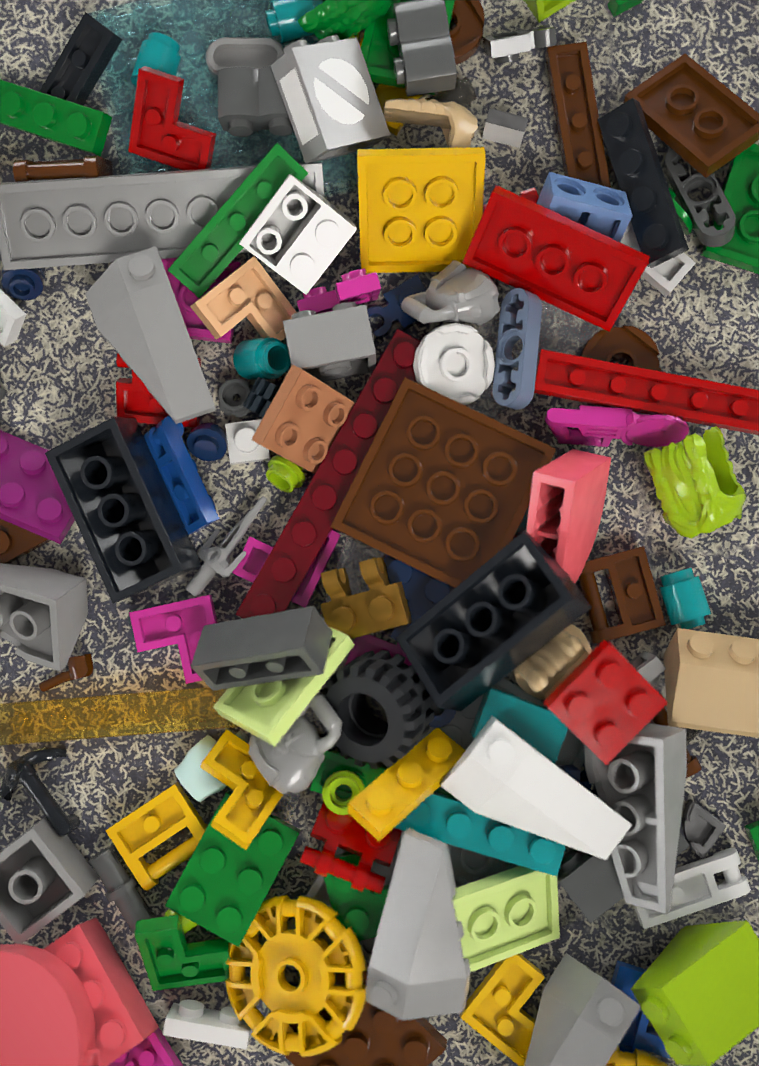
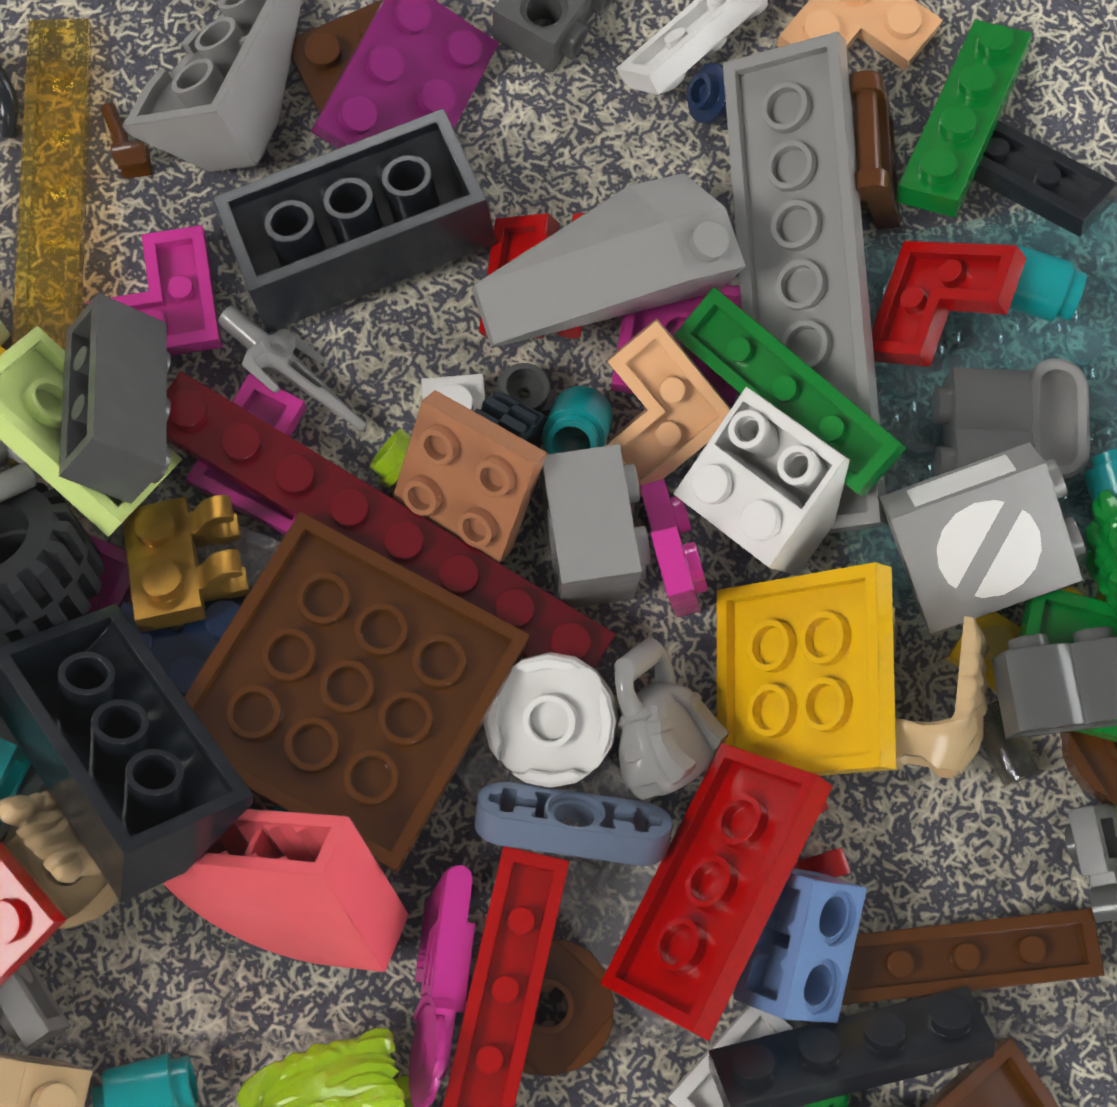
camera: 85 degrees right, 10 degrees down
blue plate [144,416,220,535] -> none
dark blue plate [187,423,228,461] -> none
dark blue plate [367,275,427,339] -> none
tile [482,108,528,148] -> none
reddish brown plate [579,546,666,644] -> none

